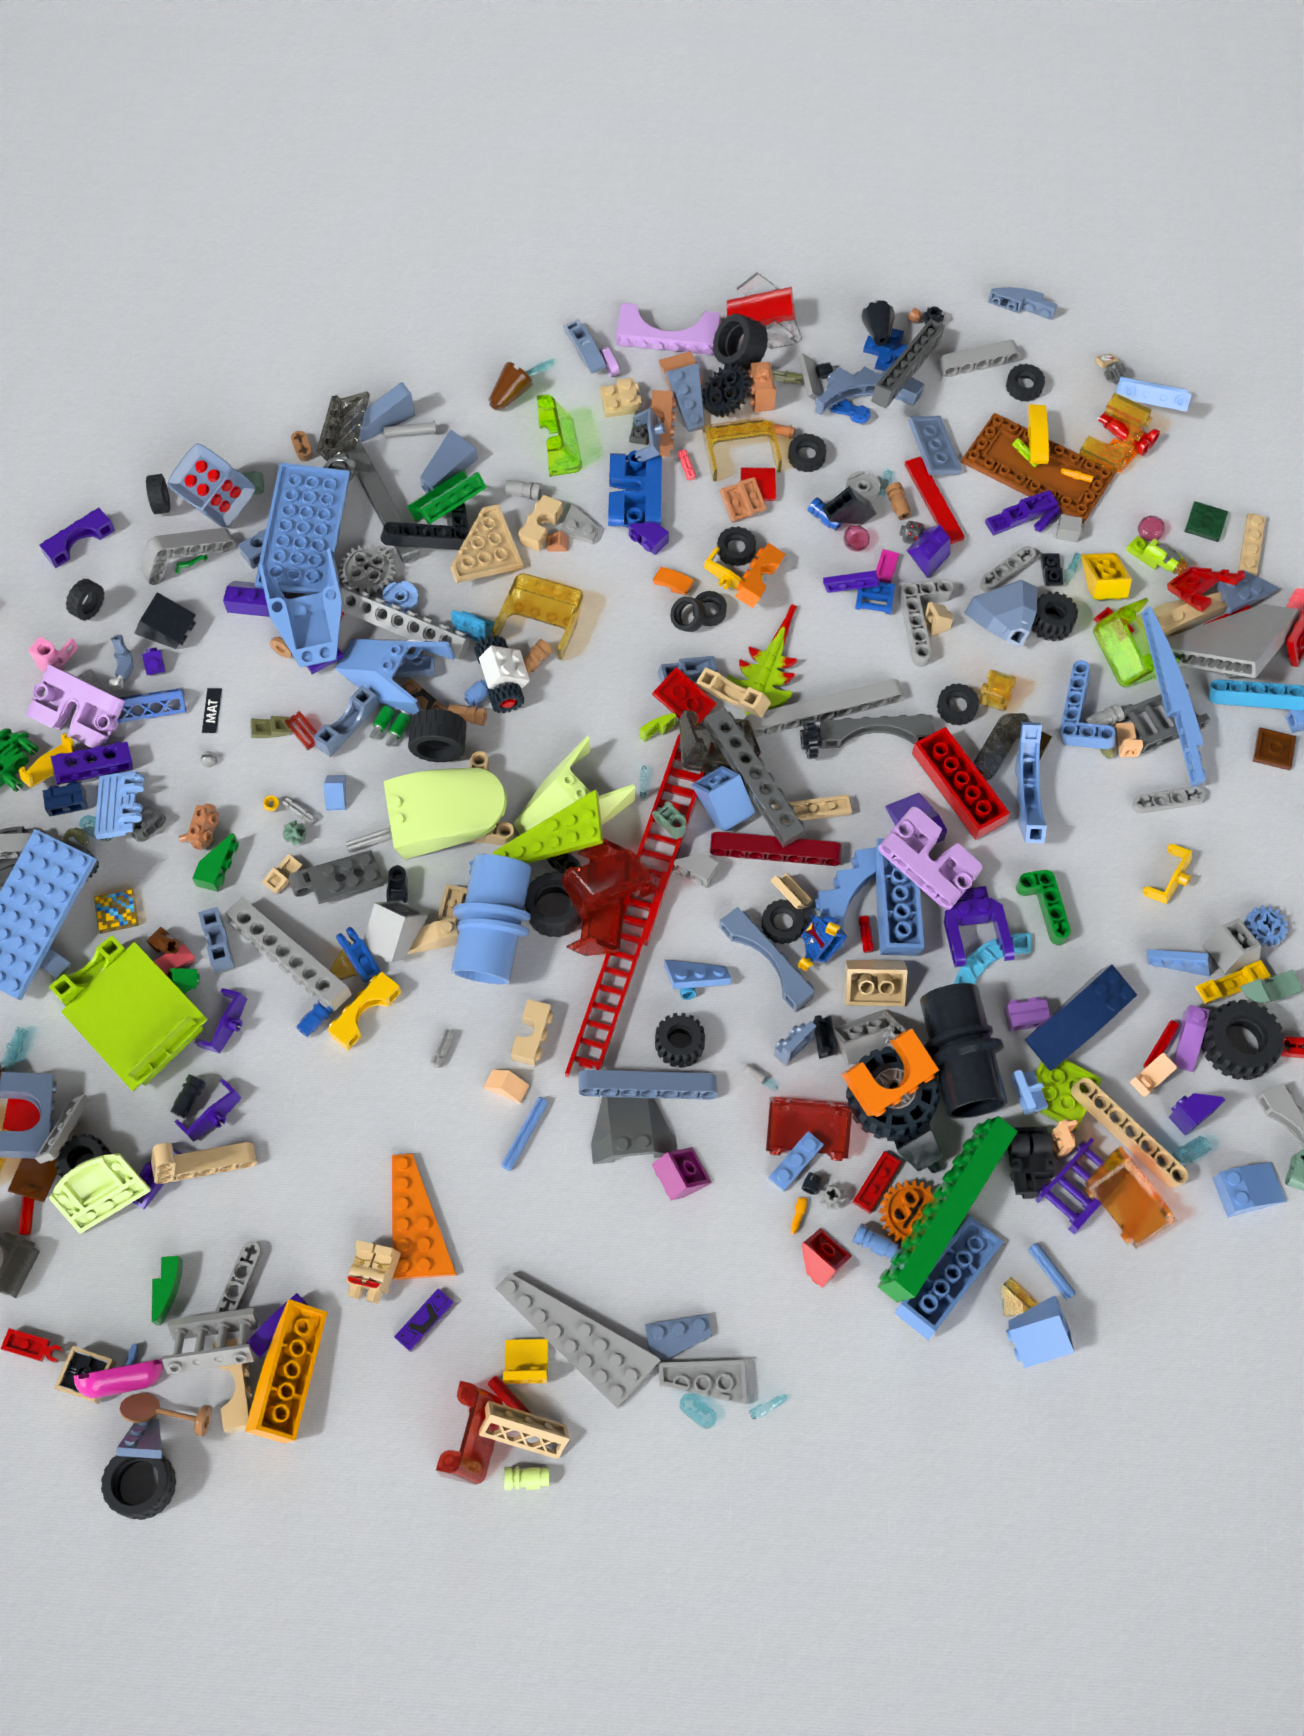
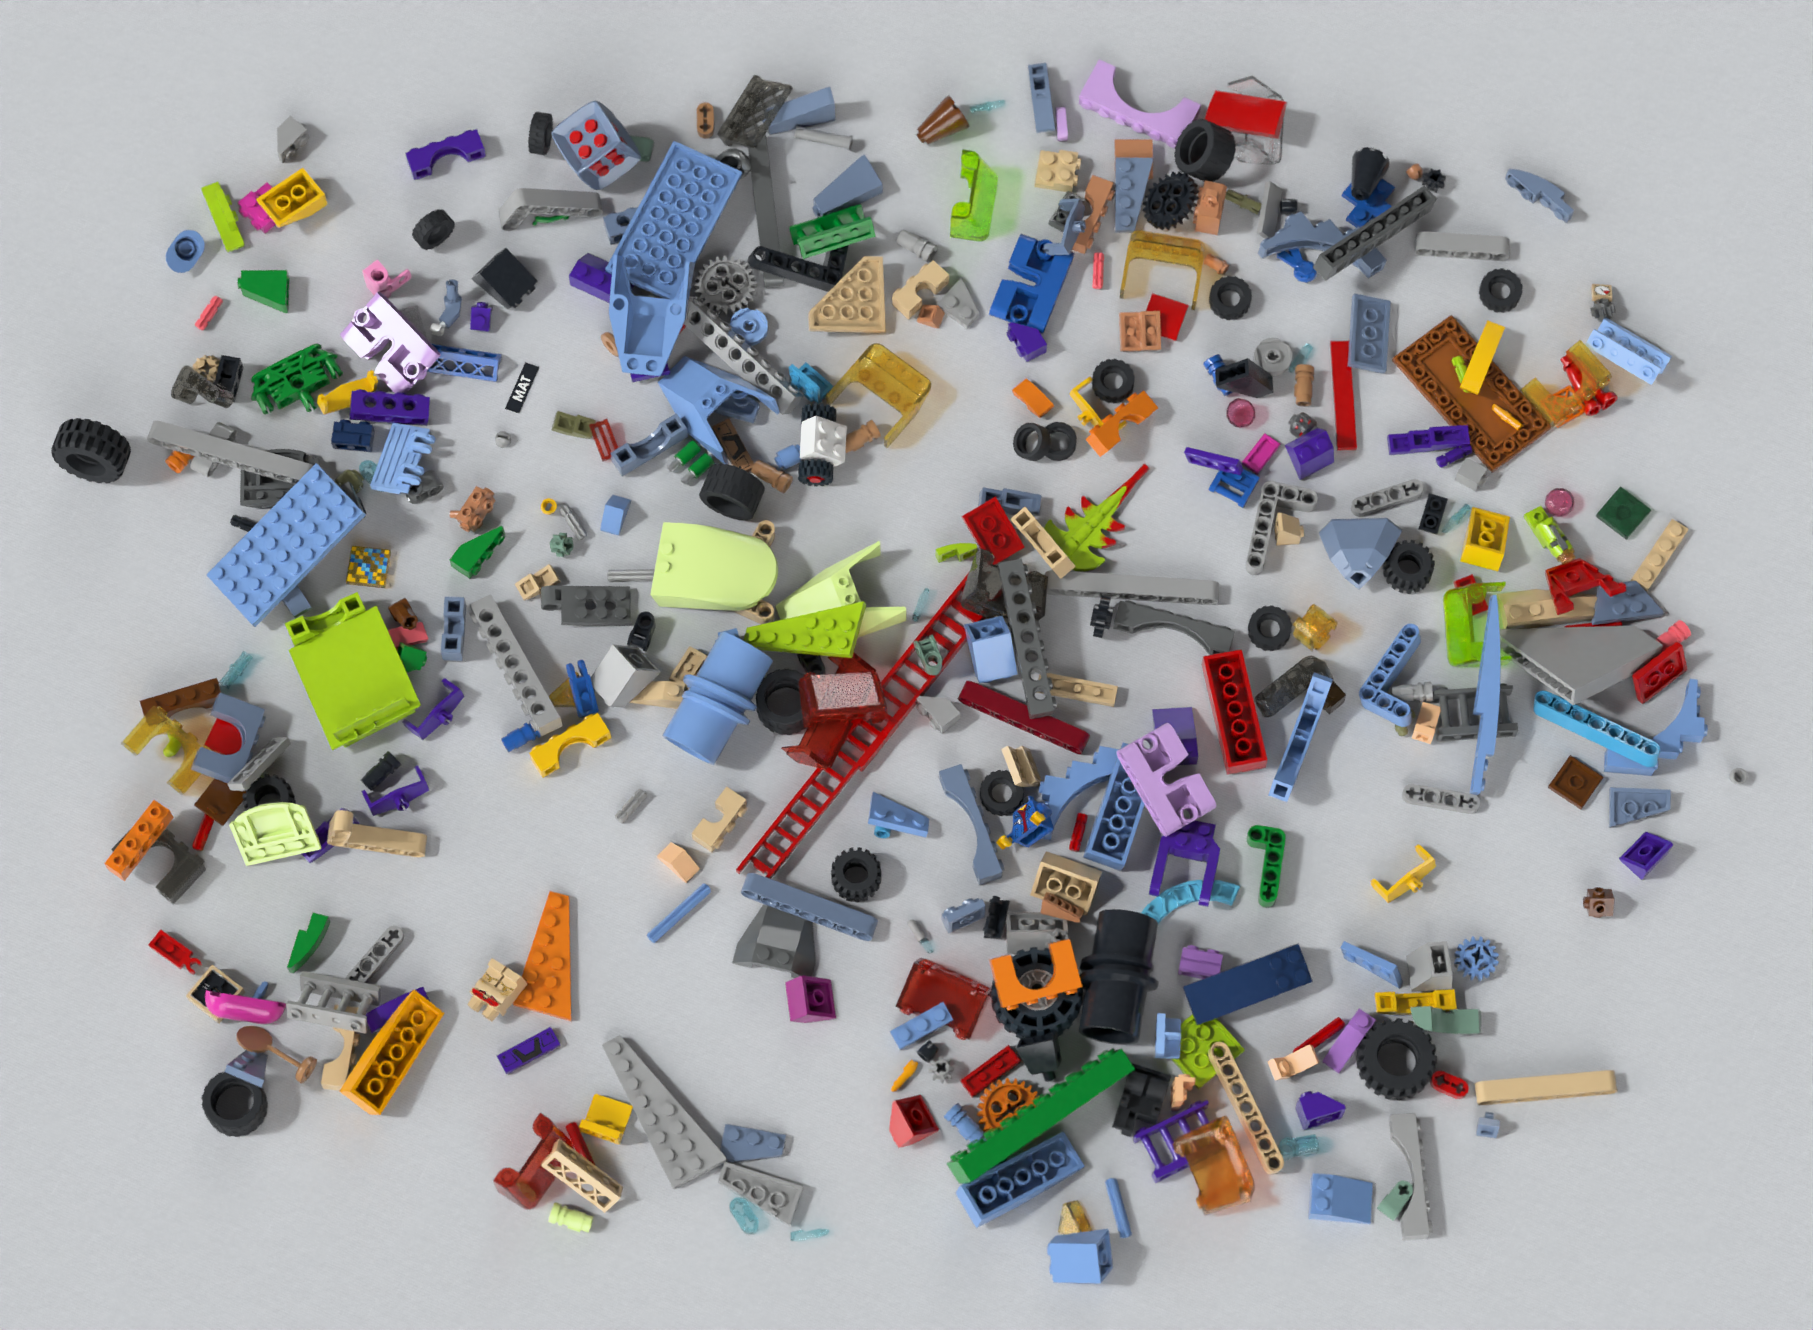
camera: 20 degrees right, 5 degrees up
none -> nougat slope [1040,892,1084,923]

